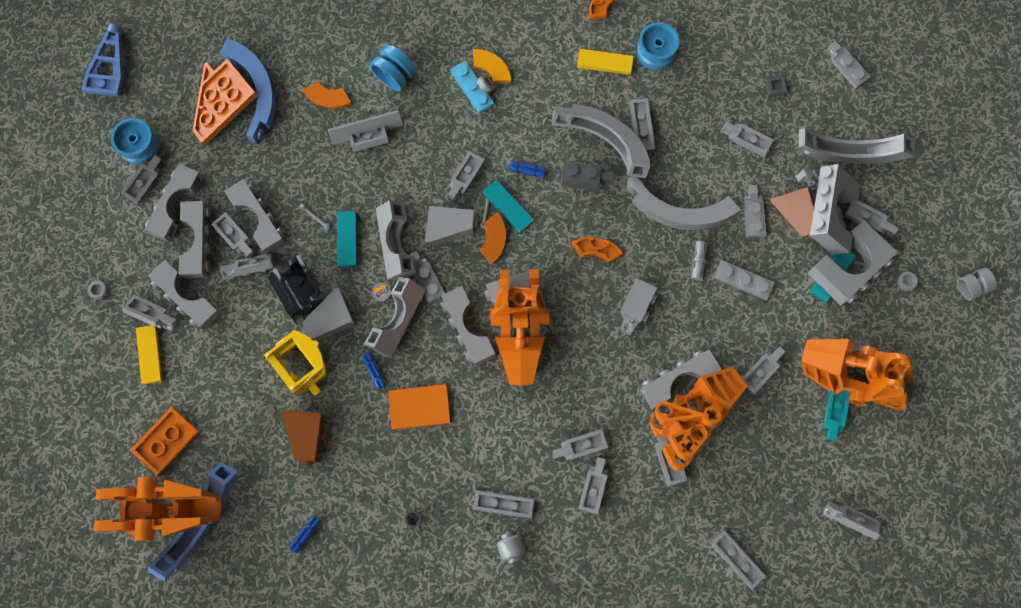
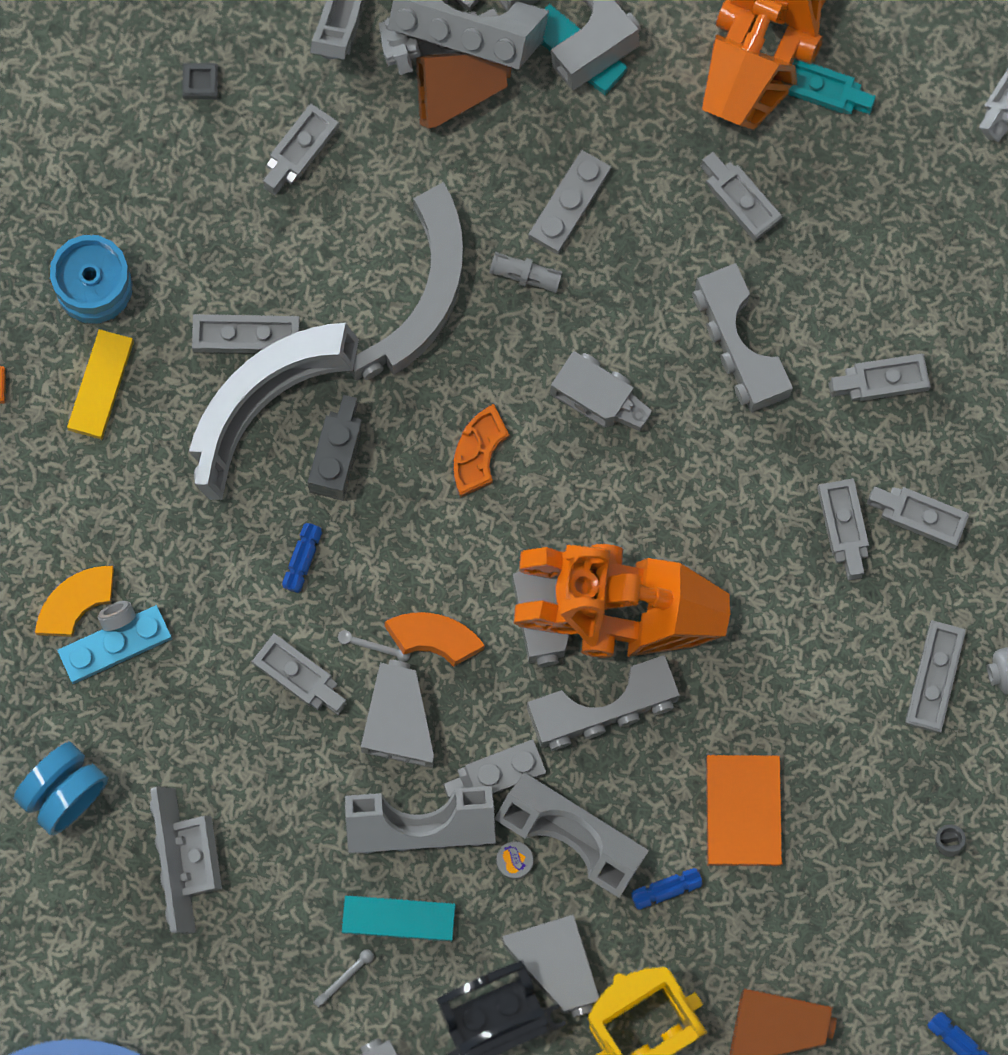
camera: 90 degrees left, 0 degrees up
orange tile [302,82,352,109] -> none
teal tile [482,180,534,234] -> none
orange piece [649,367,748,471] -> none
light grey hinge [743,185,767,238] -> none

